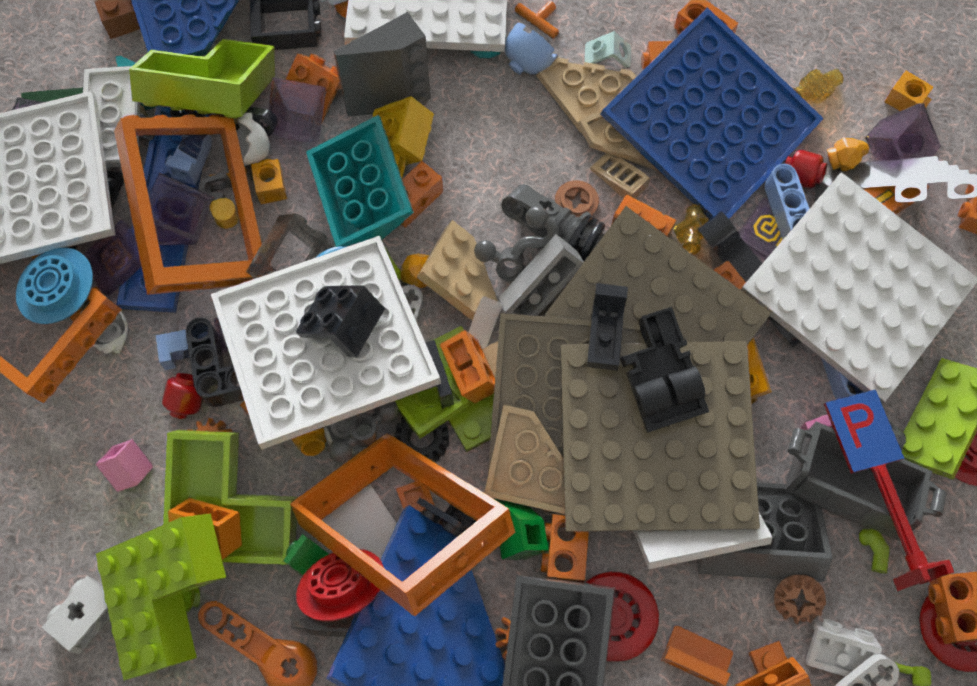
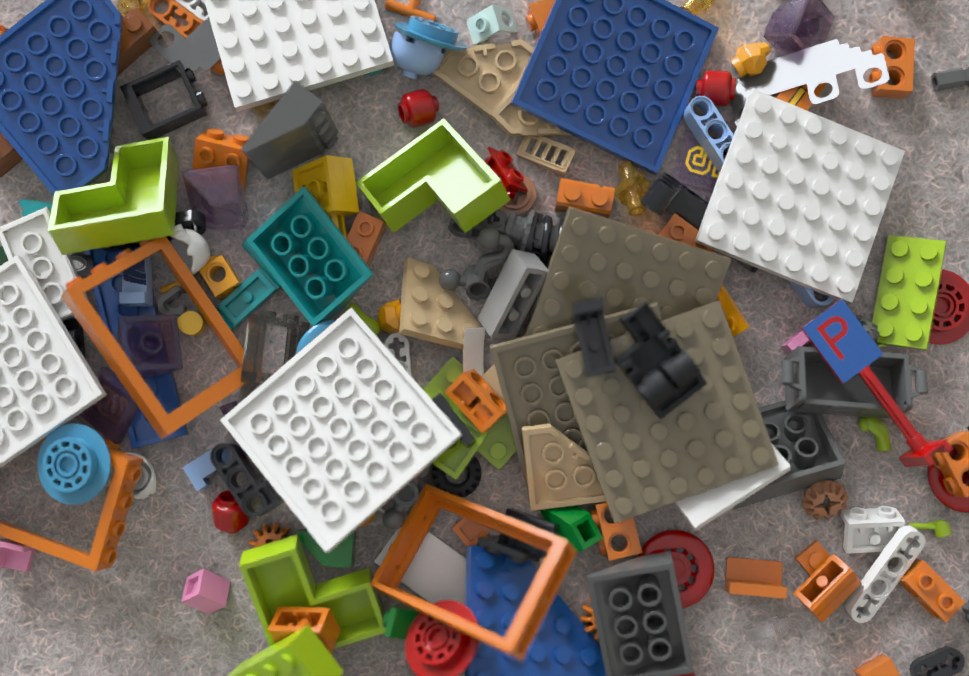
camera: 15 degrees left, 15 degrees up
black bracket [296,285,385,358] -> none
none -> teal plate [215,240,282,332]
none -> green slope [297,527,356,568]
none -> lime piece [355,119,510,233]
none -> dark azure wheel [395,16,468,51]
none -> red head [397,89,439,128]
none -> red hinge [484,147,528,201]

